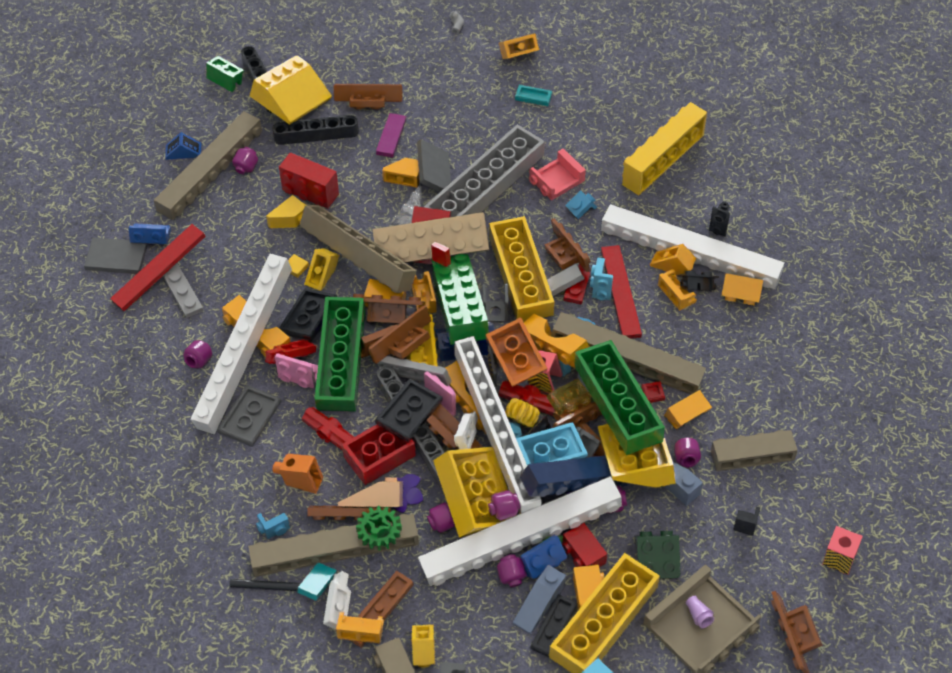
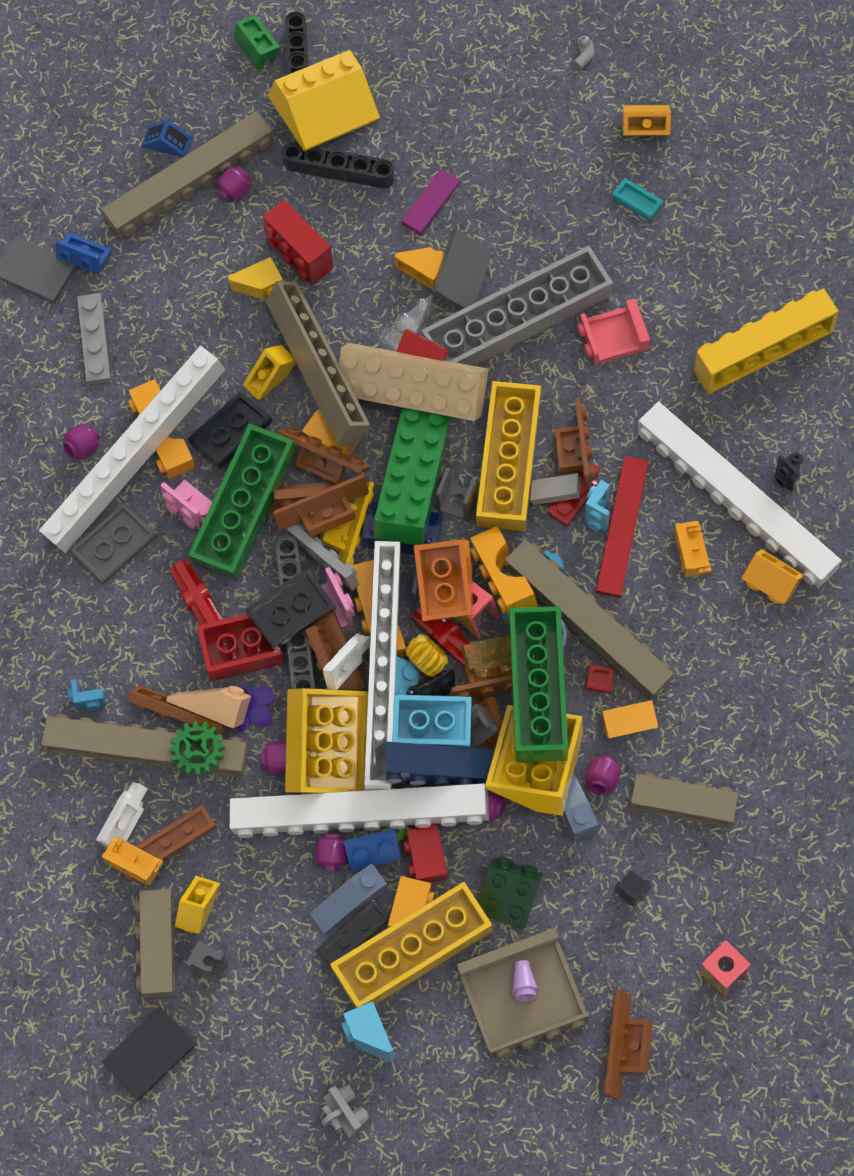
camera: 25 degrees right, 15 degrees up
red tile [110,224,206,311] -> none
black bar [230,579,301,591] -> none
red hinge [265,340,317,364] -> none
orange torso [273,454,324,494] -> none
yellow tile [288,254,309,278] -> none
tile [297,562,337,600] -> none
dark orange bracket [333,84,403,109] -> none
light orange hinge [412,271,437,314] -> none
red tile [431,242,451,267] -> none
magenta head [488,490,520,520] -> none
dark azure bracket [565,190,597,219] -> none
light orange slope [650,244,696,275] -> none
black hinge [677,271,719,292] -> none

